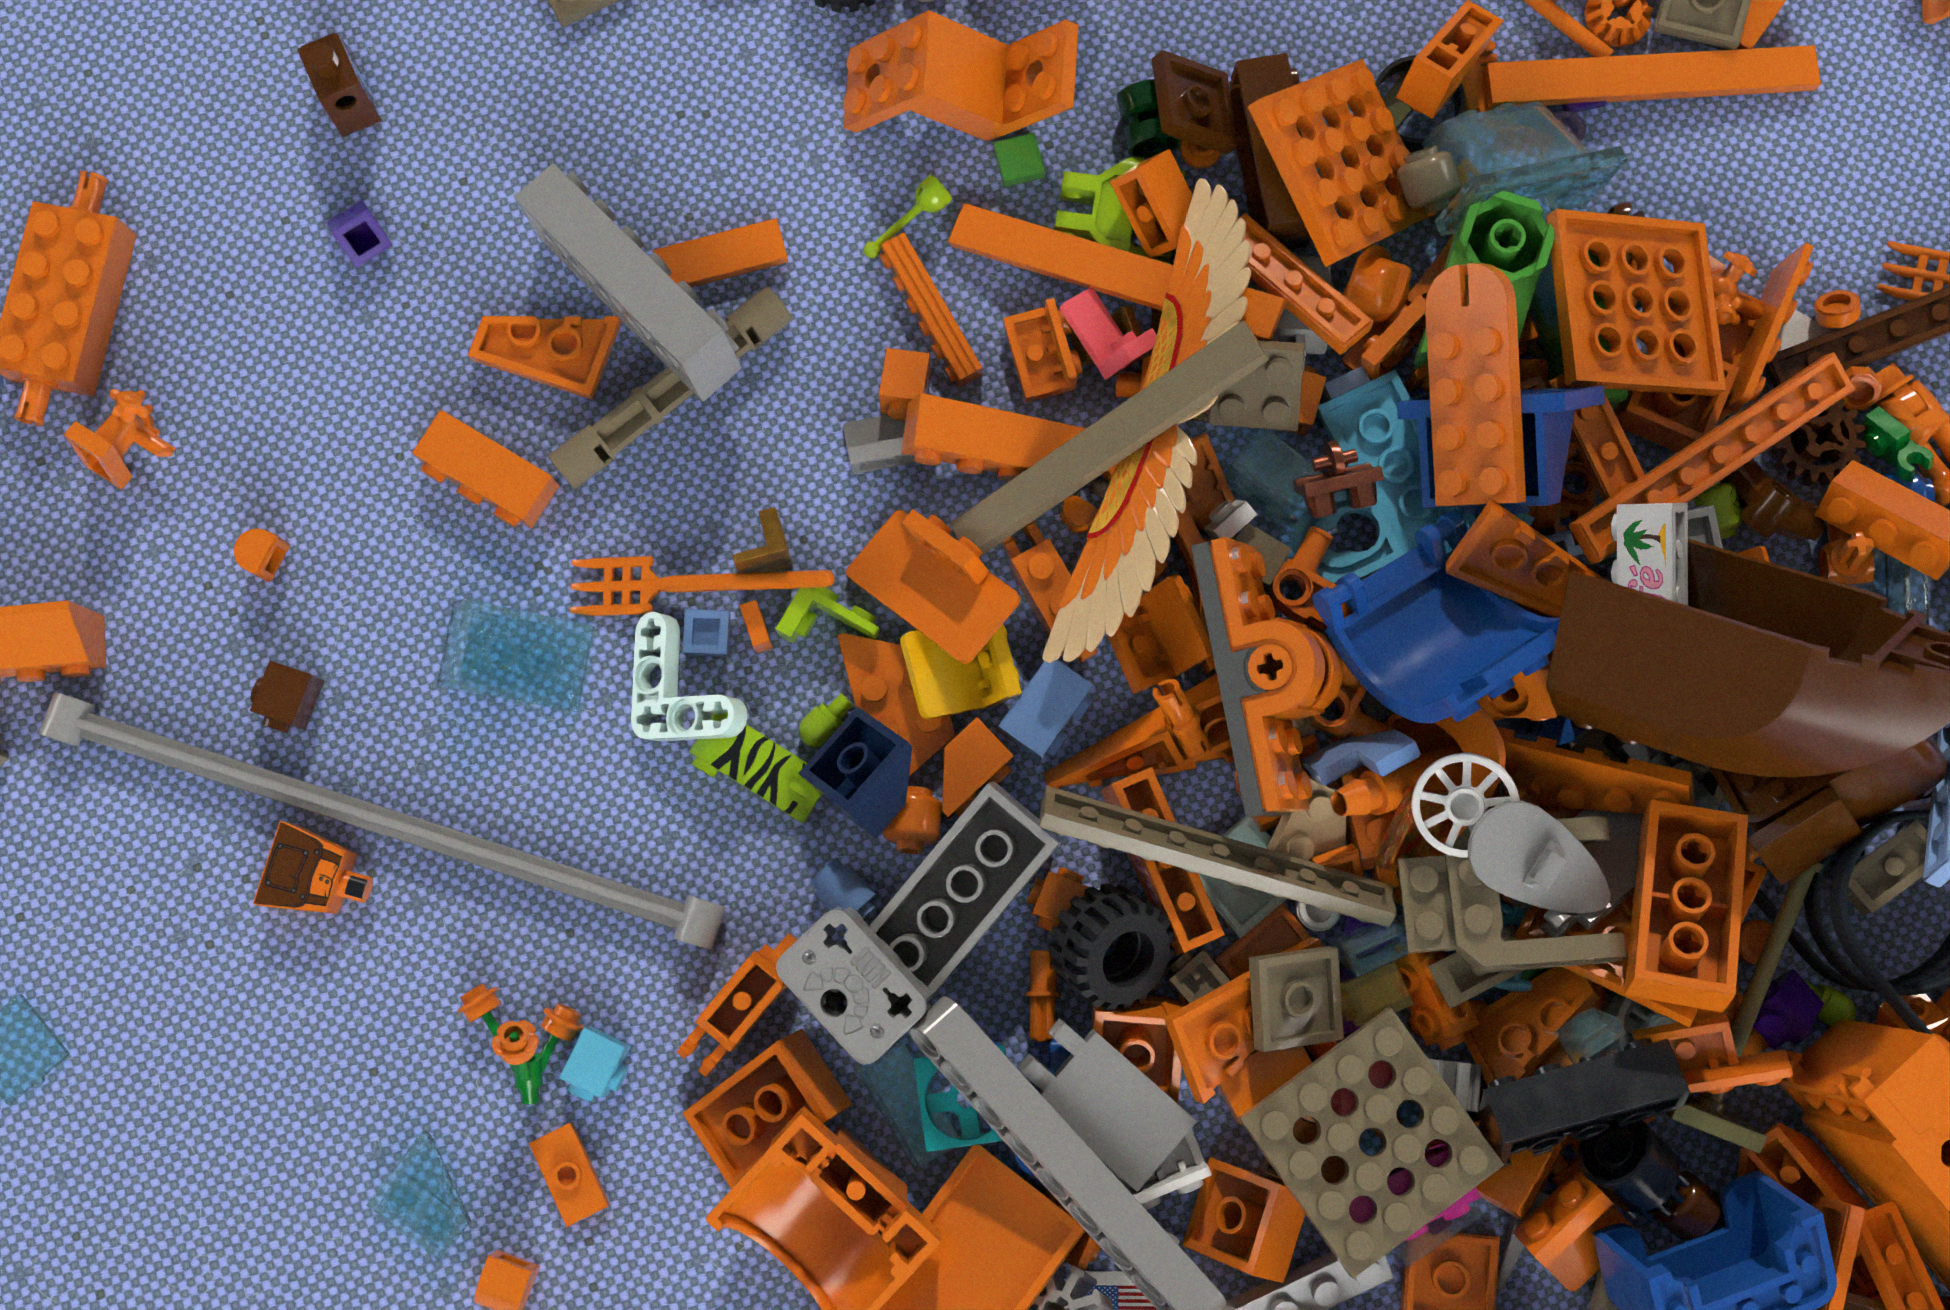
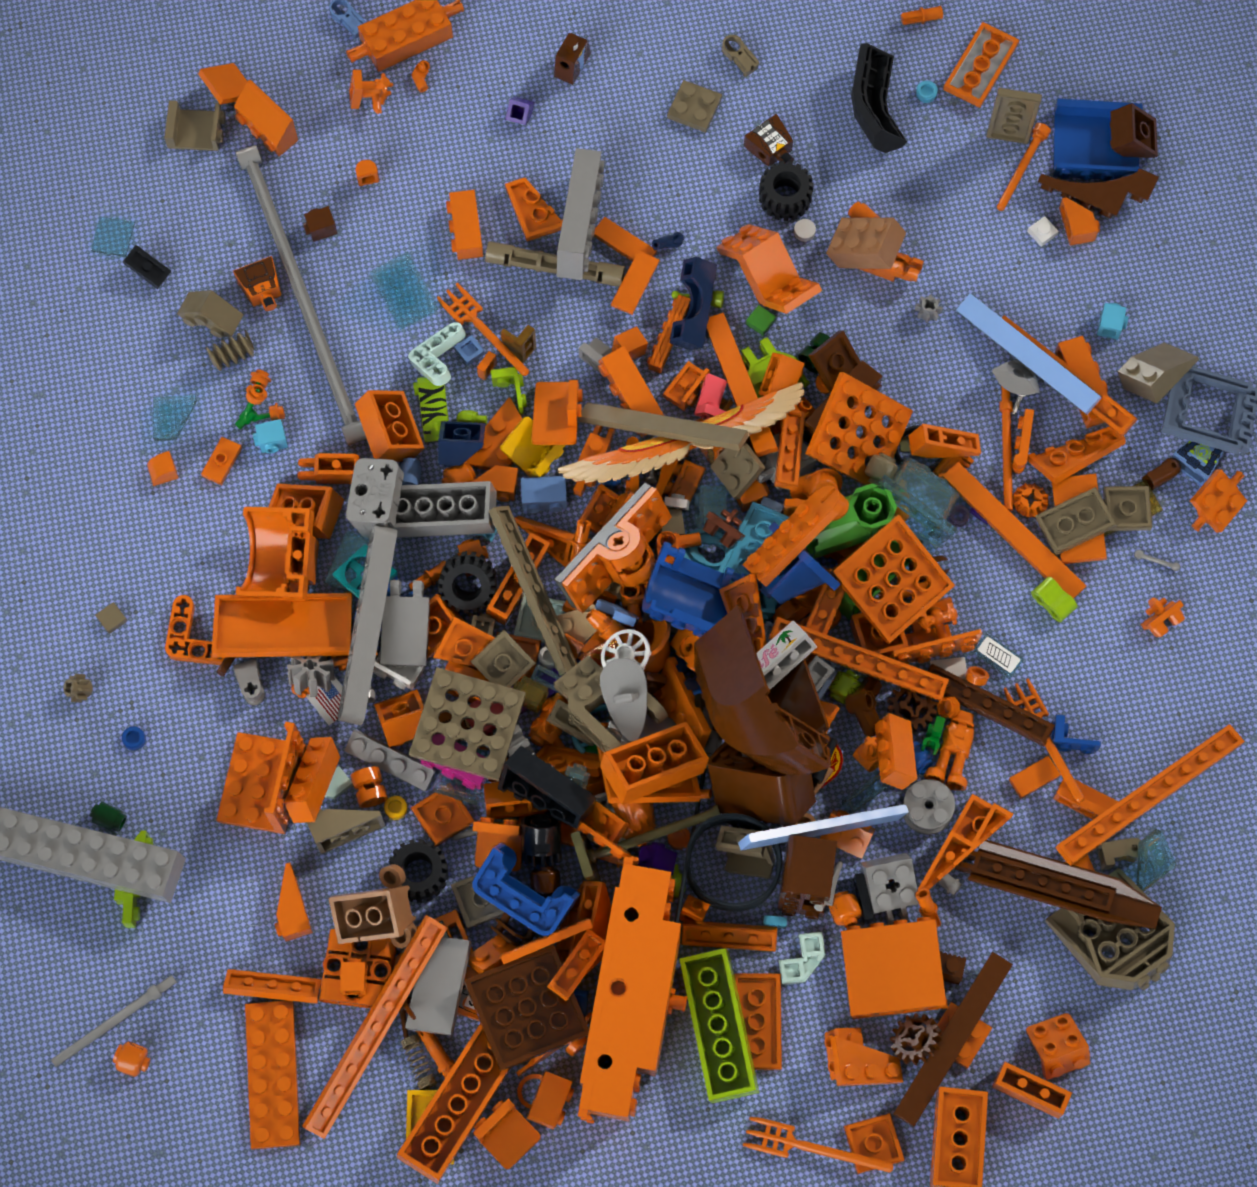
camera: 55 degrees right, 10 degrees down
reddish brown tile [1747,786,1863,886] -> none
none -> black hinge [122,245,171,289]
none -> dark tan brick [177,290,244,338]
none -> dark tan piece [205,330,254,371]
none -> orange brick [355,390,425,462]
none -> orange arm [412,60,430,93]
none -> orange piece [611,251,660,315]
none -> dark blue arm [652,232,684,250]
none -> dark blue arch [669,257,717,350]
none -> tile [973,633,1024,679]
none -> lime axle [1031,577,1078,622]

